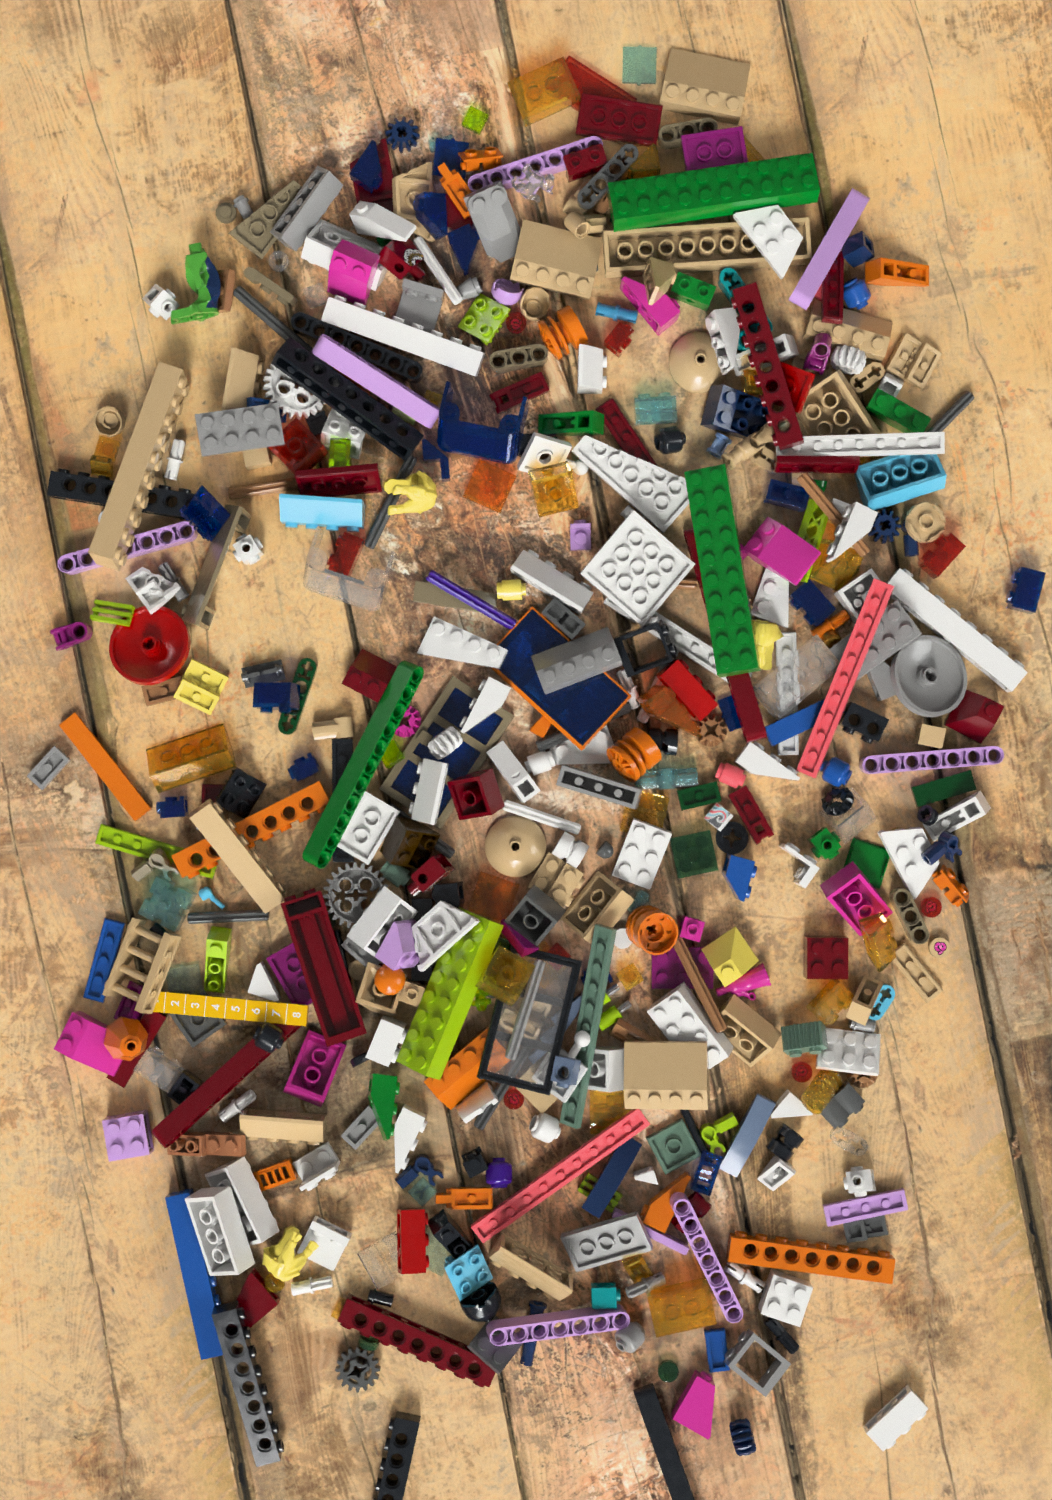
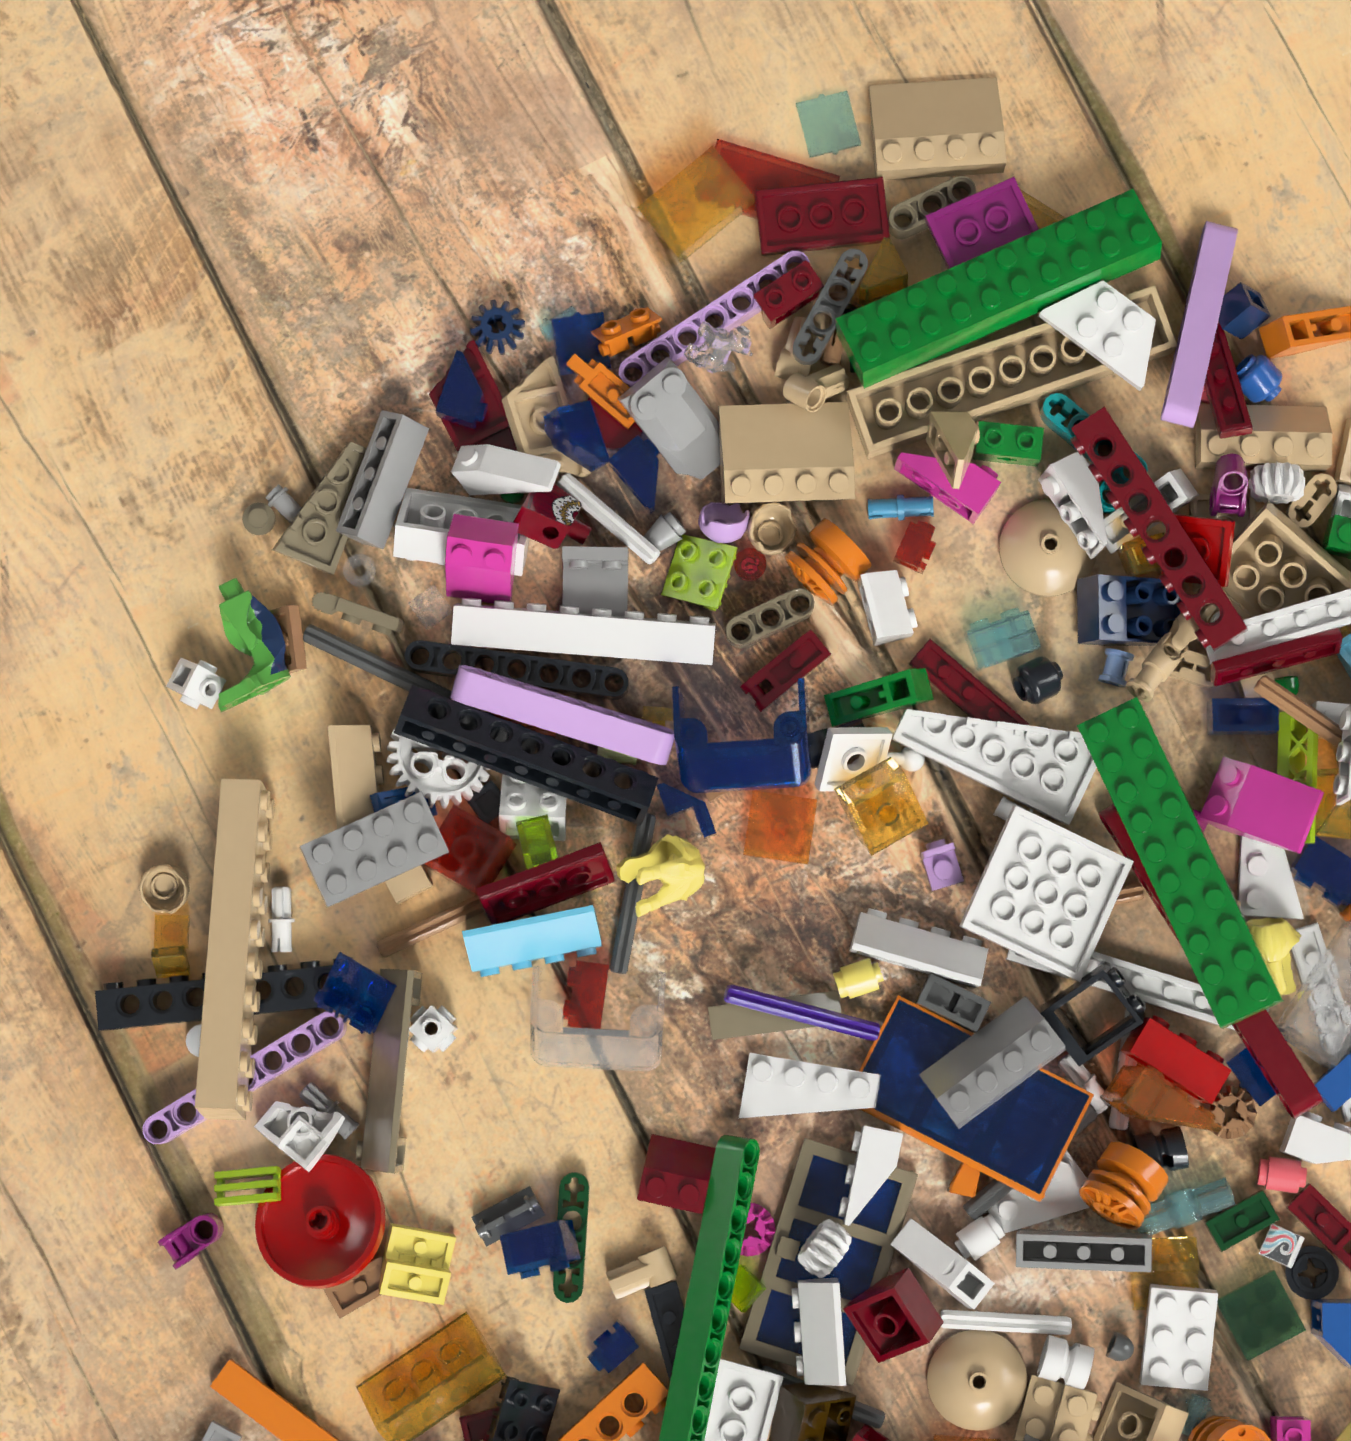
camera: 10 degrees left, 5 degrees down
clear neon green tile [462,106,489,135] -> none

